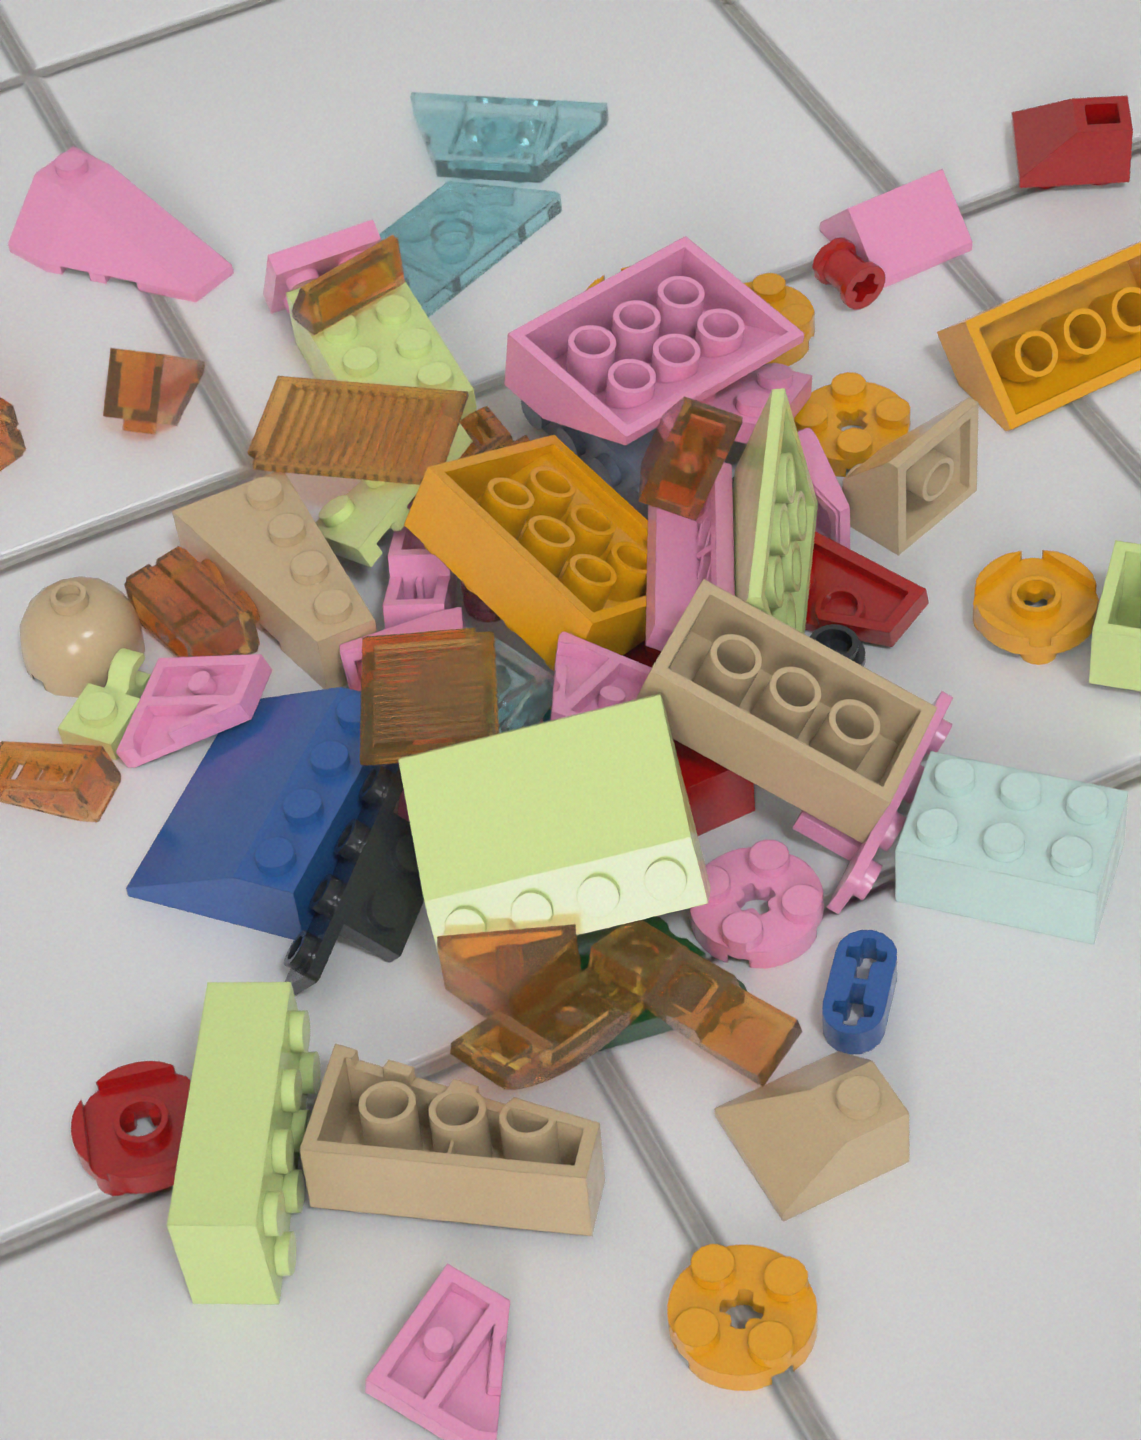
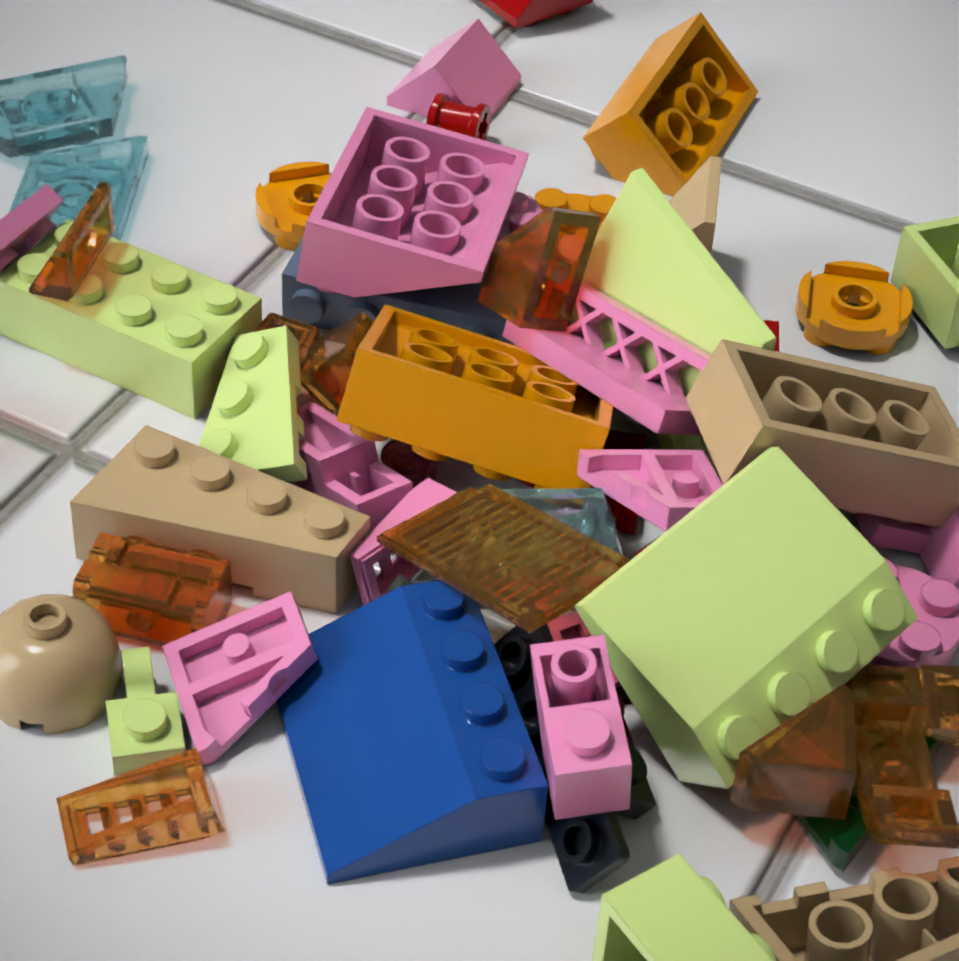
camera: 45 degrees left, 5 degrees down
clear orange window [247,376,469,485] -> none
none -> bright pink slope [530,634,632,820]

